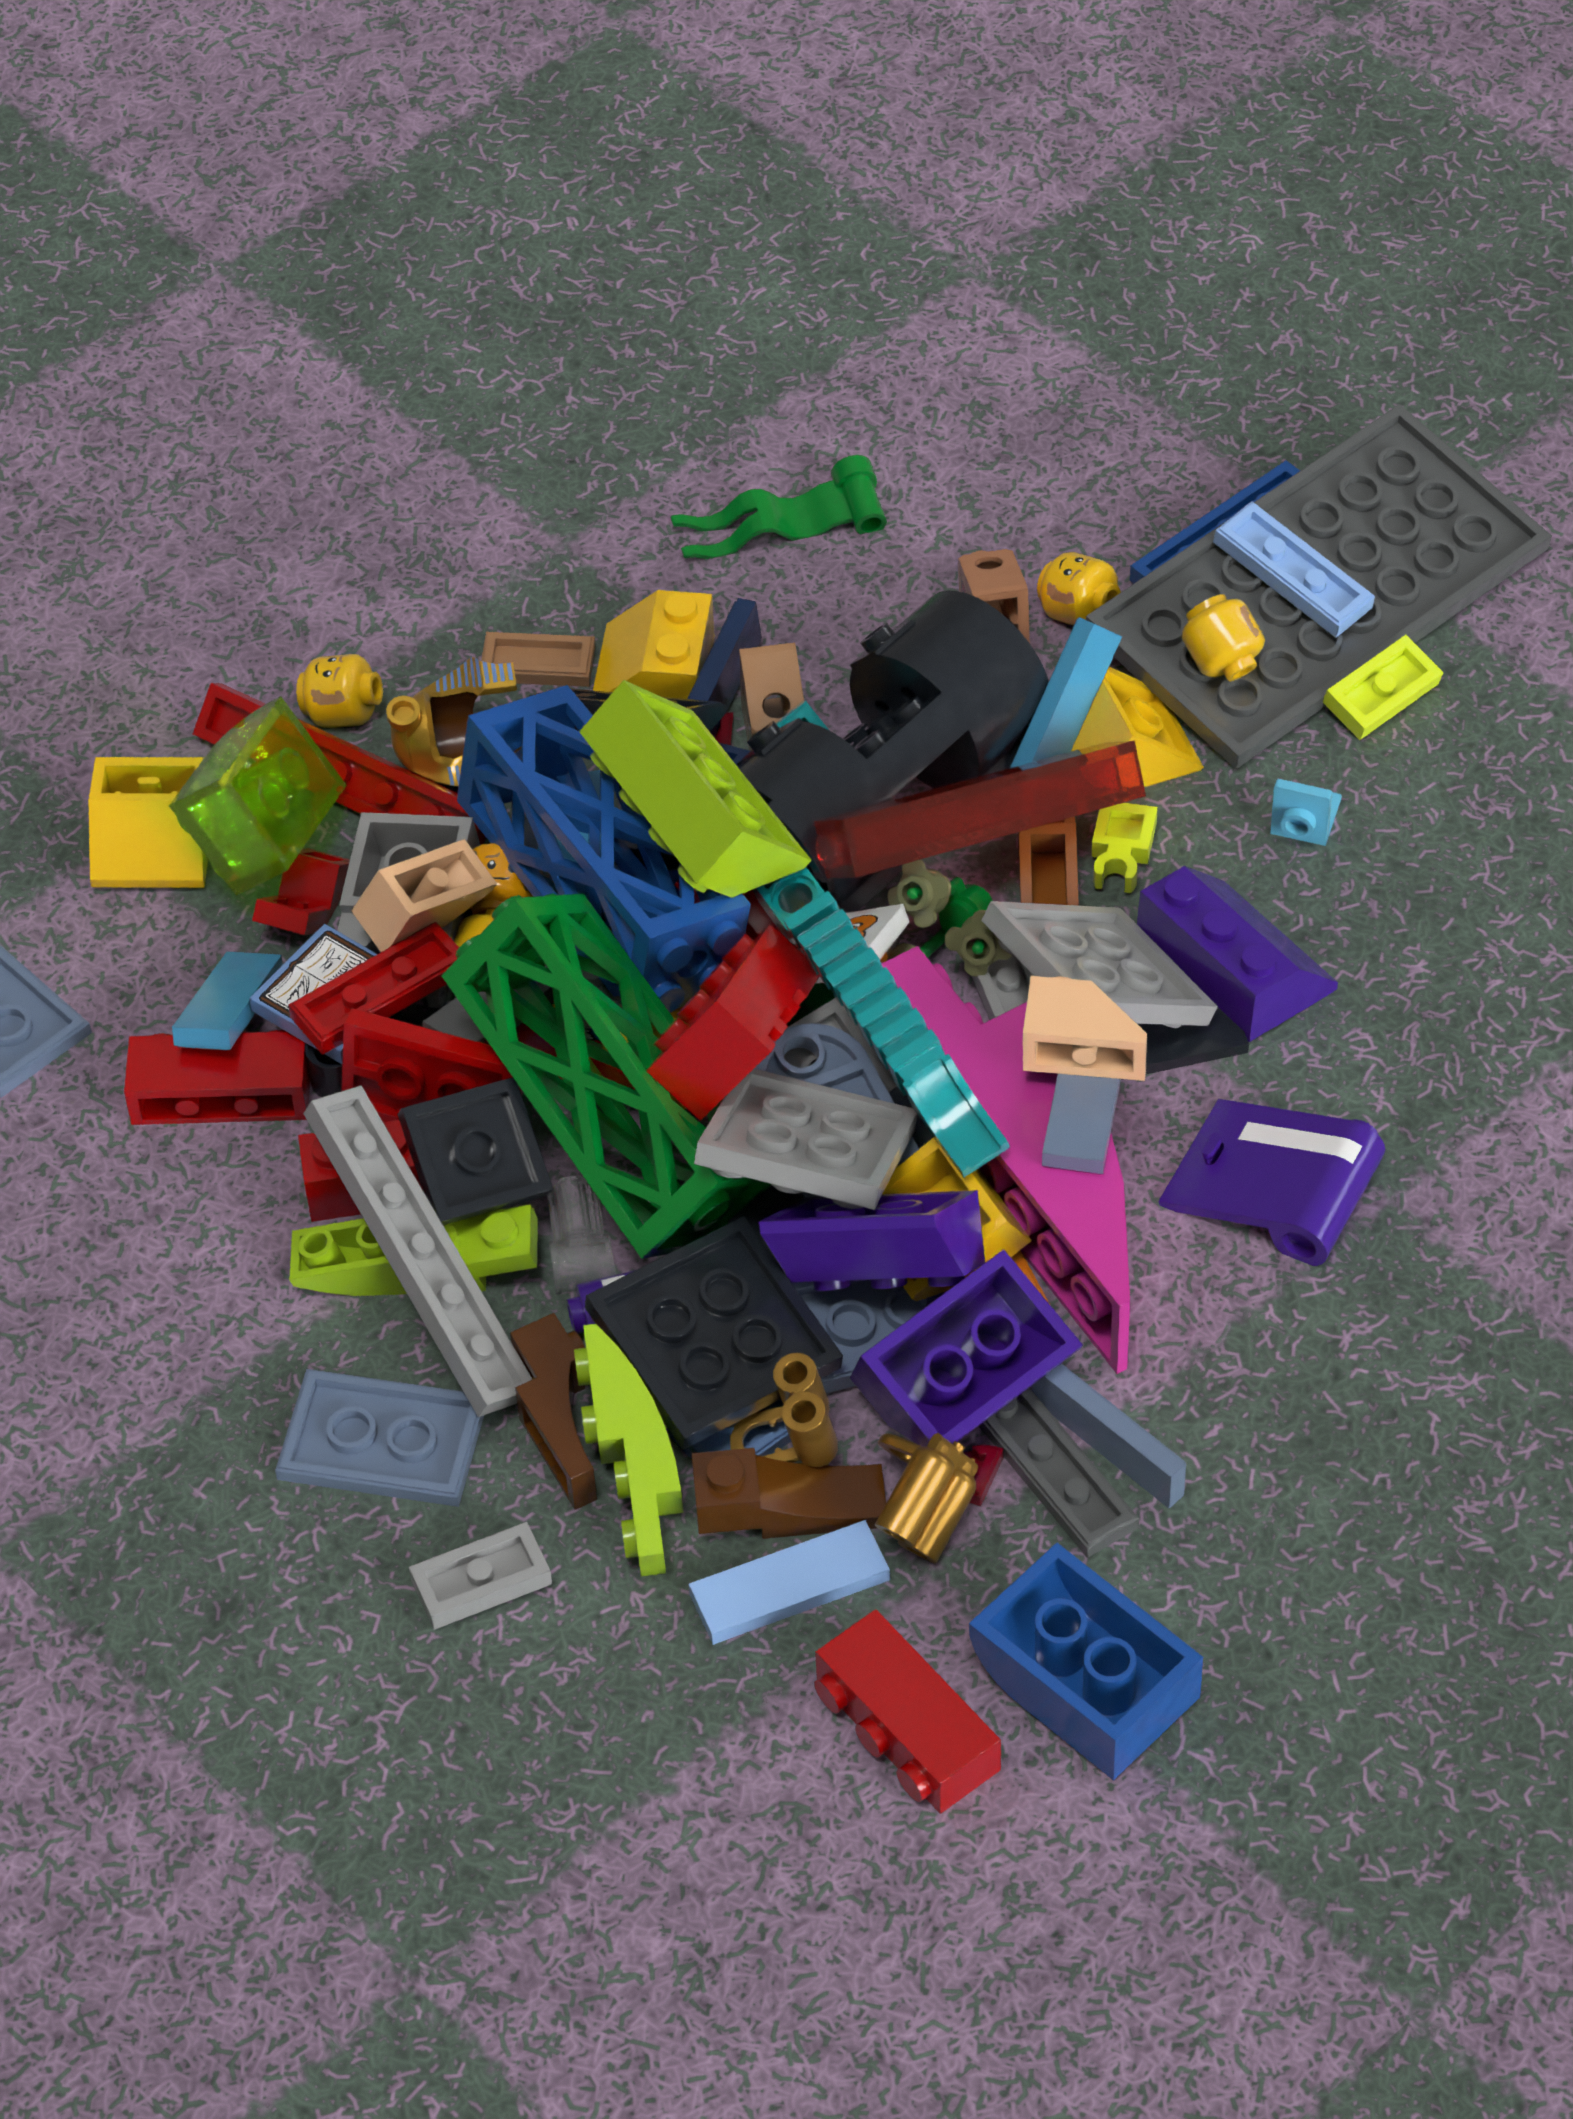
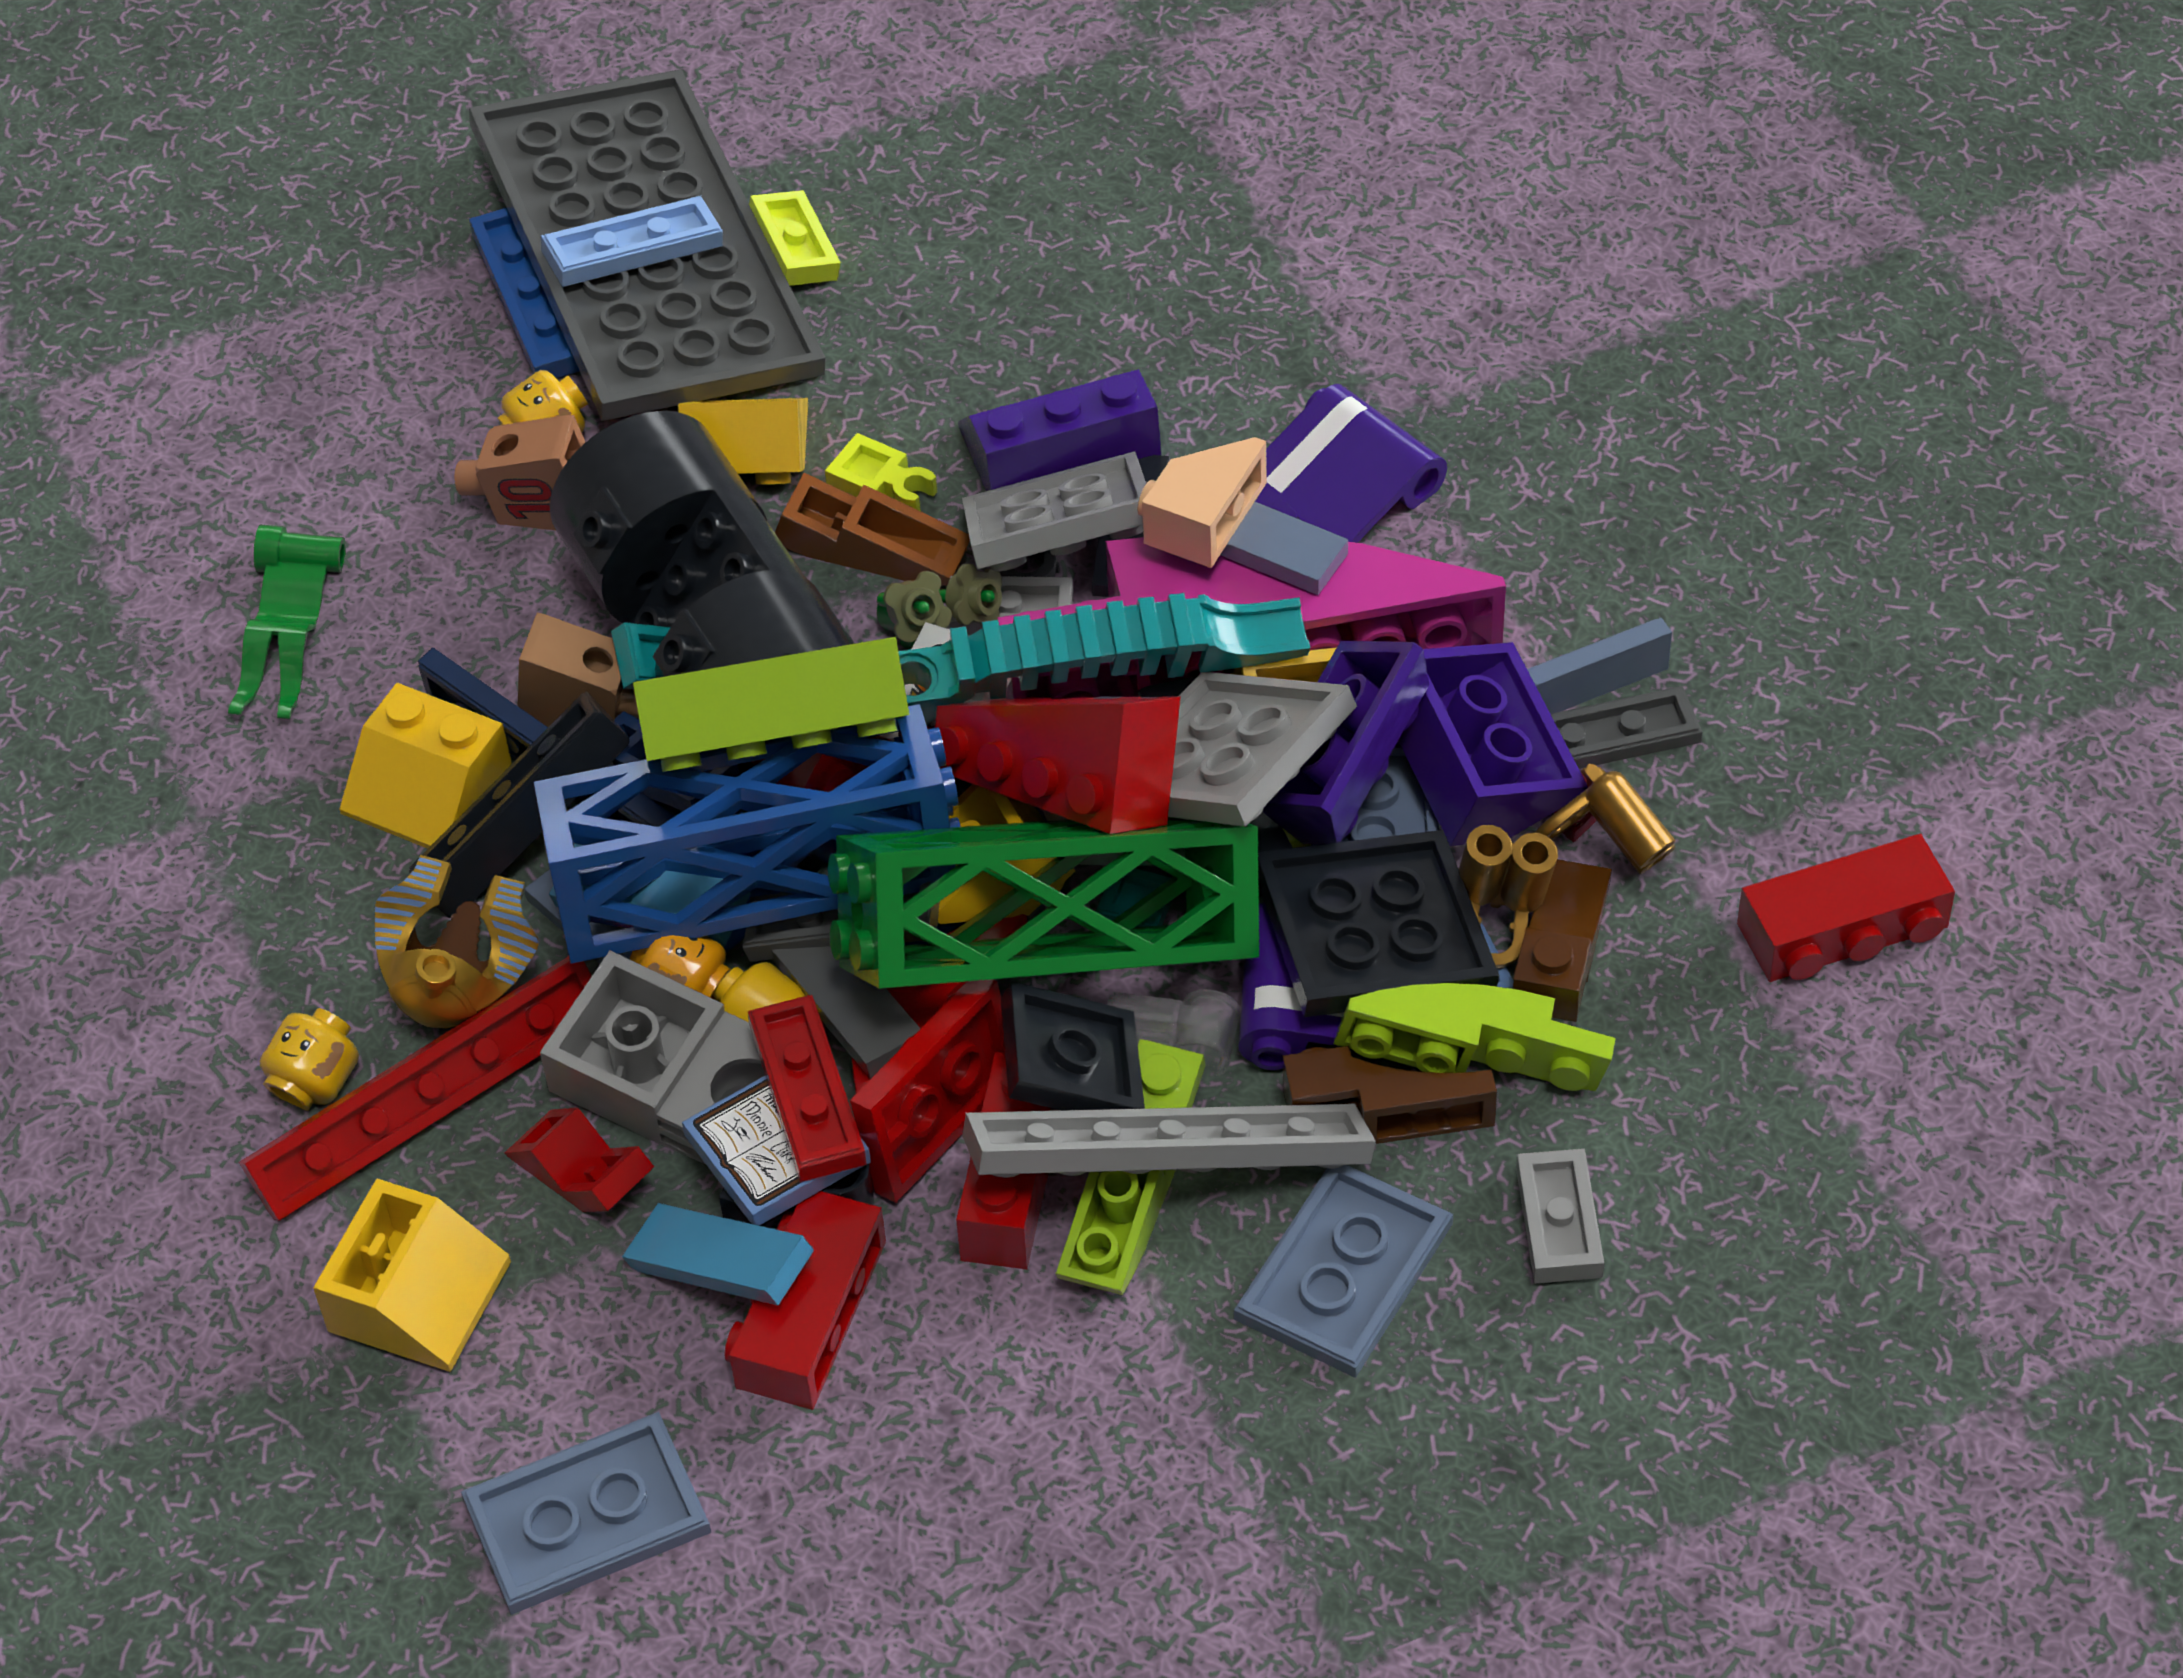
camera: 70 degrees left, 0 degrees up
clear neon green brick [169,696,346,896] -> none
light nougat slope [351,839,497,952] -> none
medium nougat tile [481,632,596,687] -> none
light blue tile [689,1520,890,1645] -> none
clear red brick [814,740,1146,879] -> none
blue brick [969,1543,1203,1781] -> none
dark azure tile [1009,617,1122,780] -> none
yellow head [1182,594,1265,682] -> none
medium azure bracket [1270,779,1342,846] -> none

